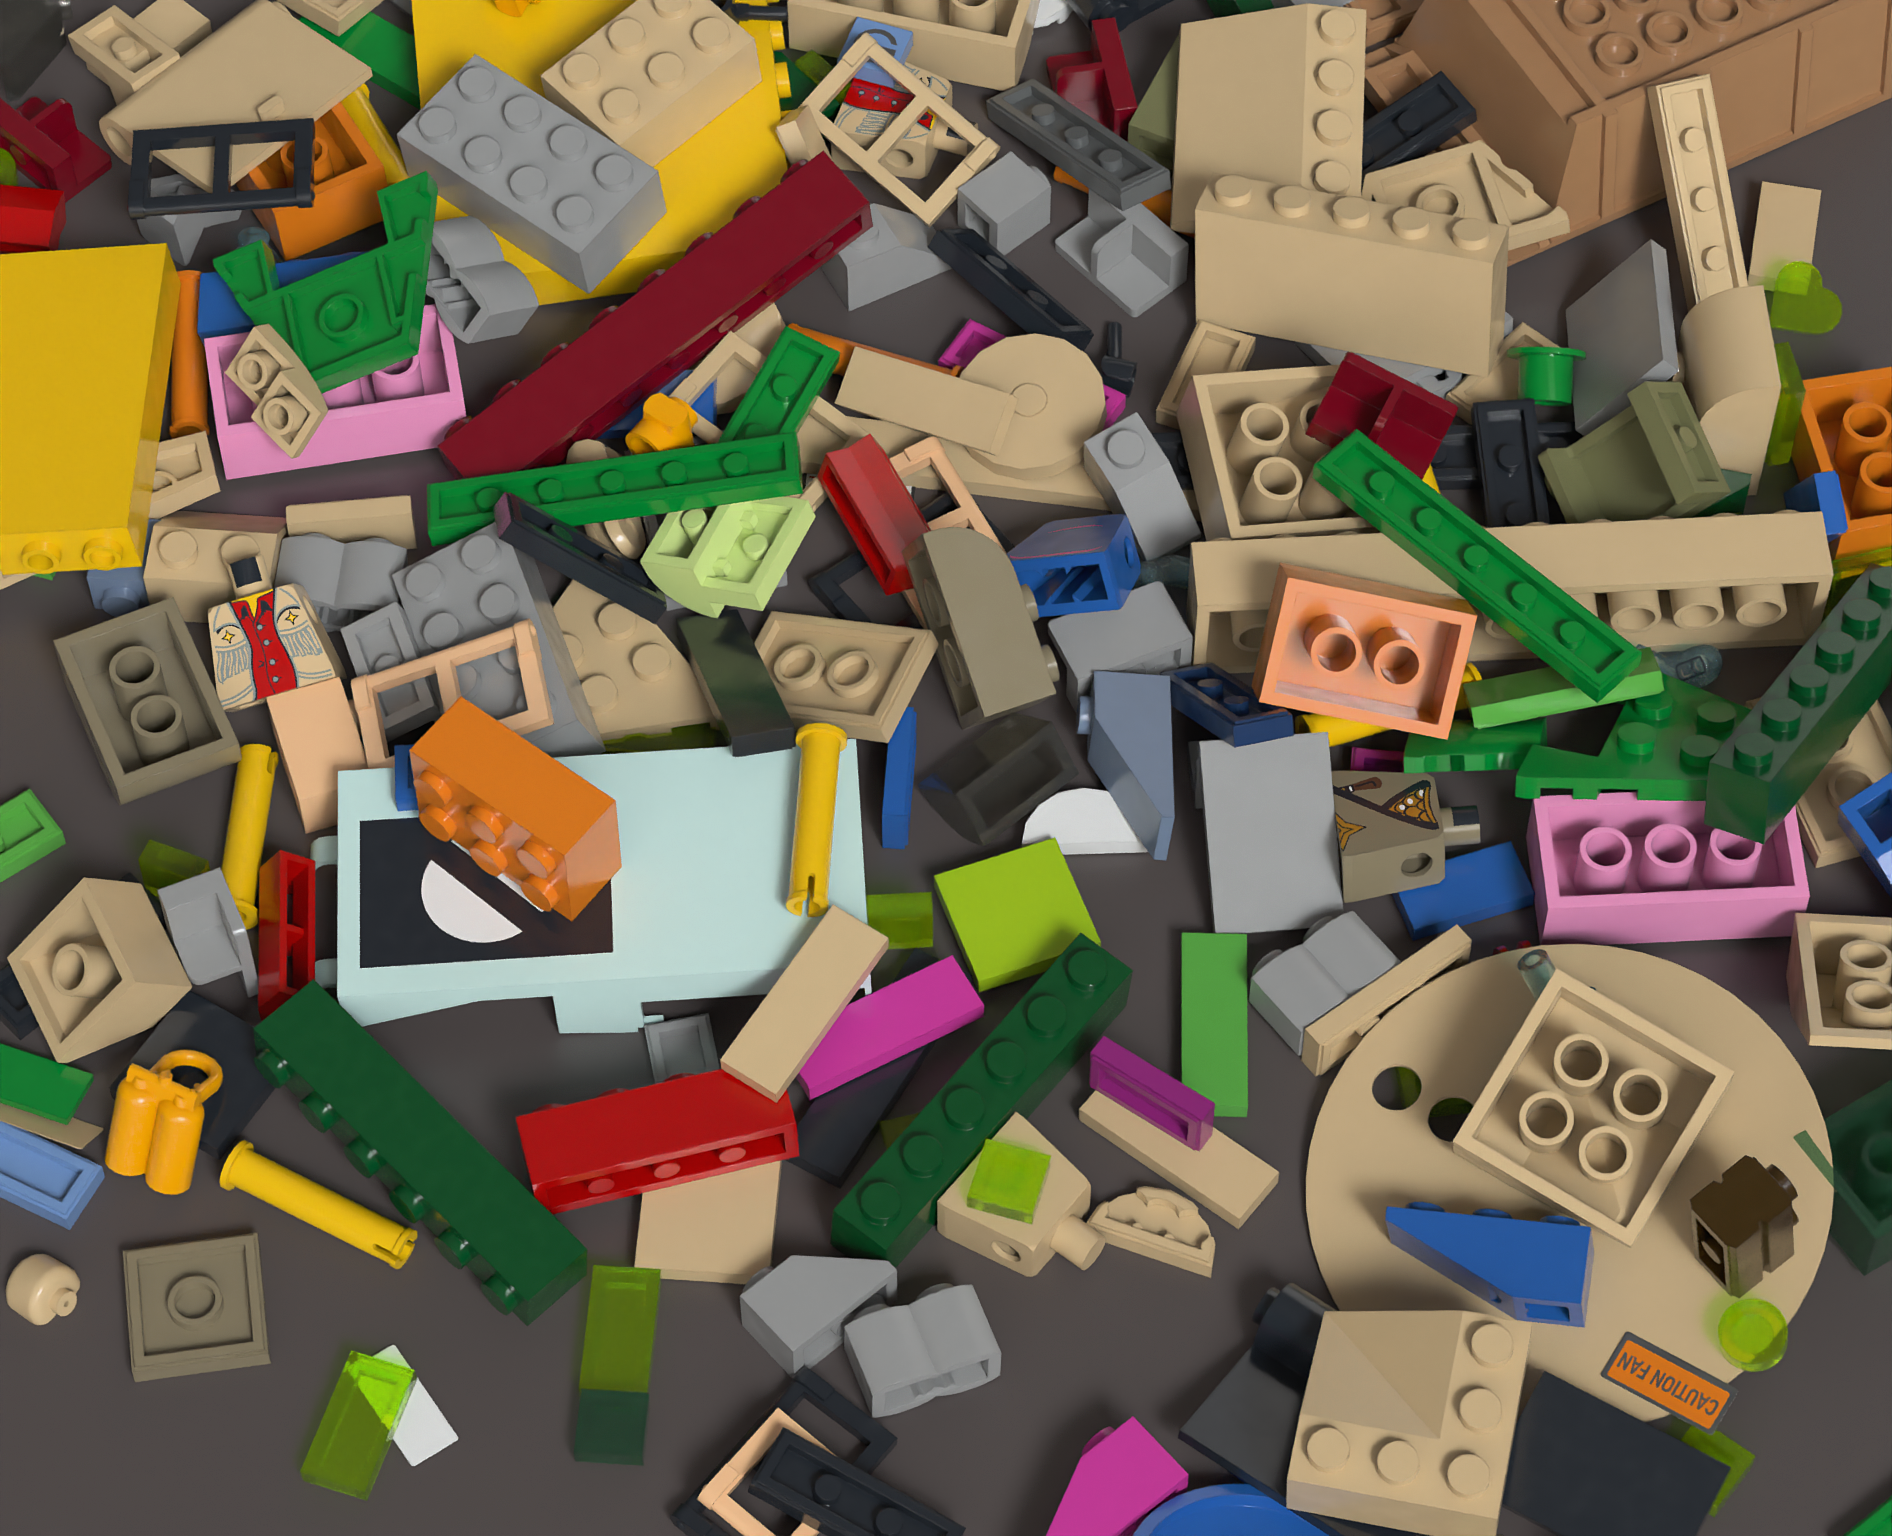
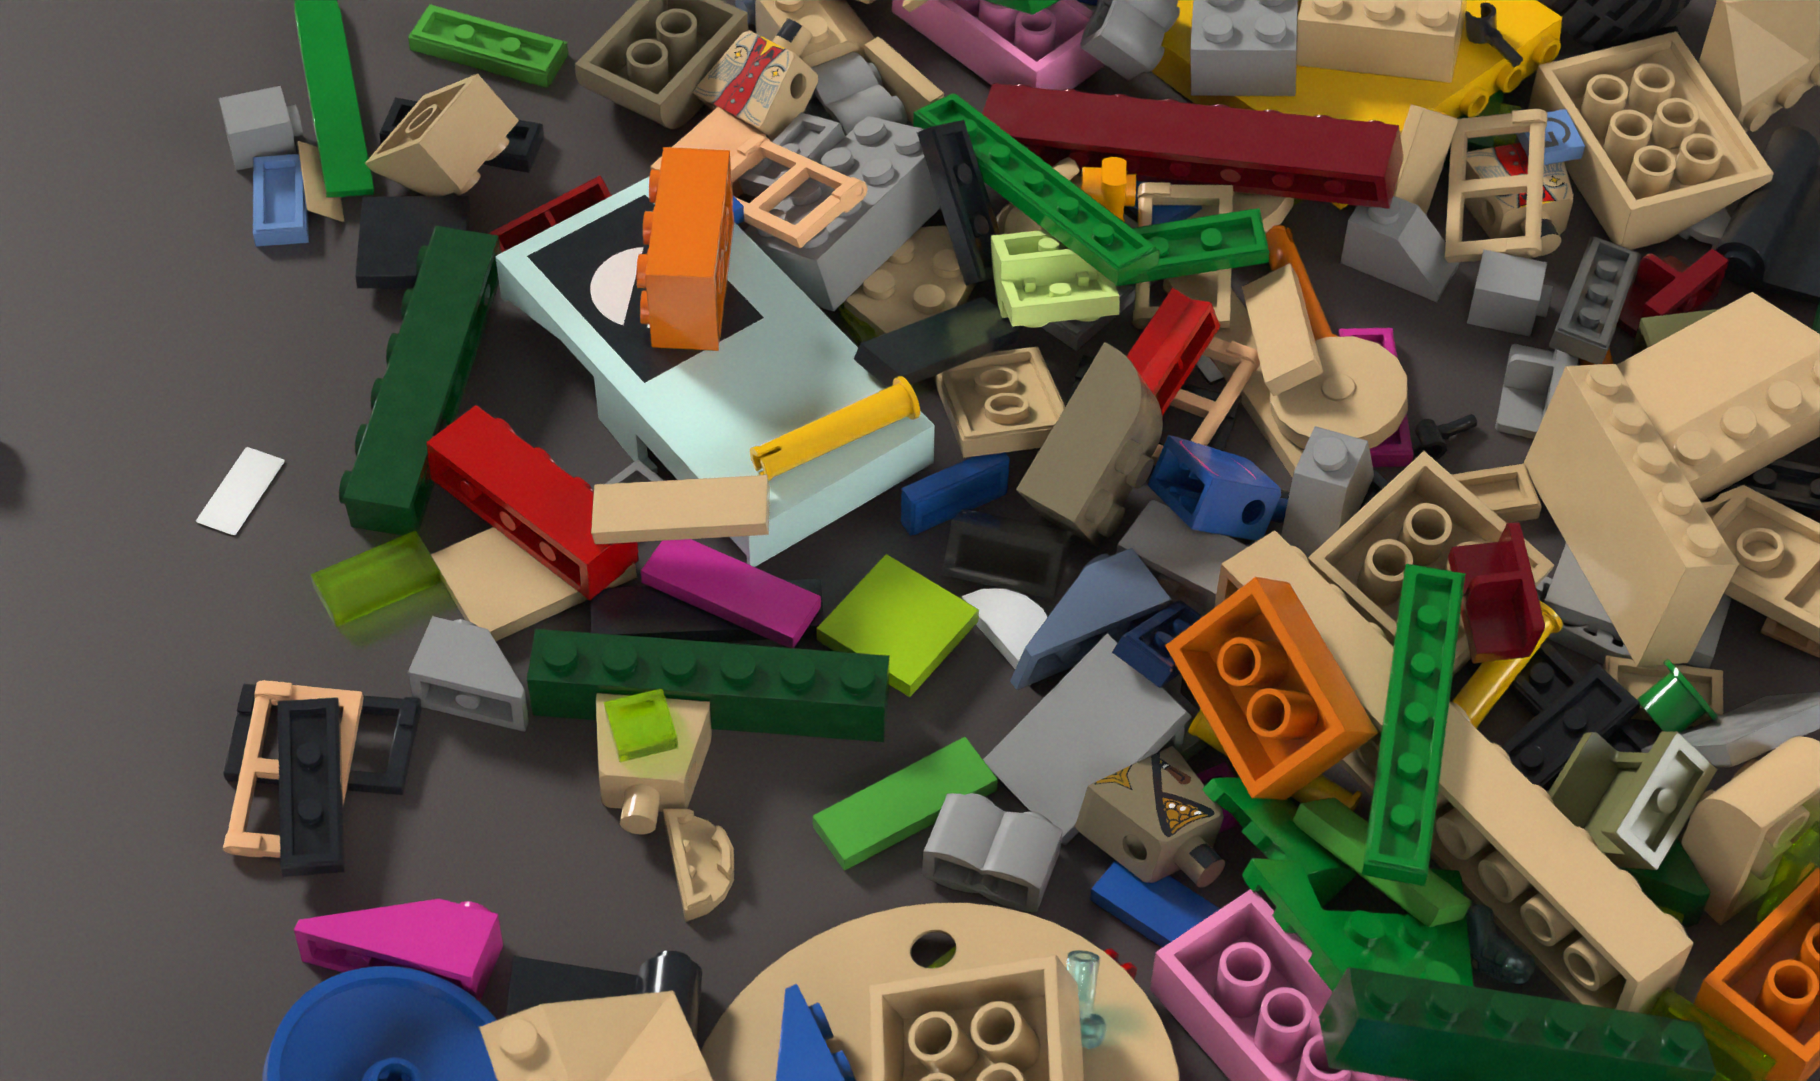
camera: 55 degrees right, 5 degrees down
tan piece [5,1254,80,1325] -> none
light orange piece [105,1049,223,1195] -> none
dark tan tile [123,1233,271,1382] -> none
clear neon green tile [138,839,211,897] -> none
light grey panel [157,867,258,998] -> none
yellow pin [219,1140,418,1270] -> none
yellow pin [221,744,279,930] -> none
clear neon green tile [300,1350,417,1501] -> none
clear green tile [574,1389,650,1466] -> none
light grey brick [844,1283,1002,1417] -> none
clear neon green tile [866,892,933,949] -> none
black tile [928,229,1094,352] -> none
tan tile [1079,1090,1279,1230] -> none
magenta tile [1089,1036,1215,1152] -> none
tan tile [1301,924,1472,1076] -> none
blue tile [1783,470,1848,543] -> none

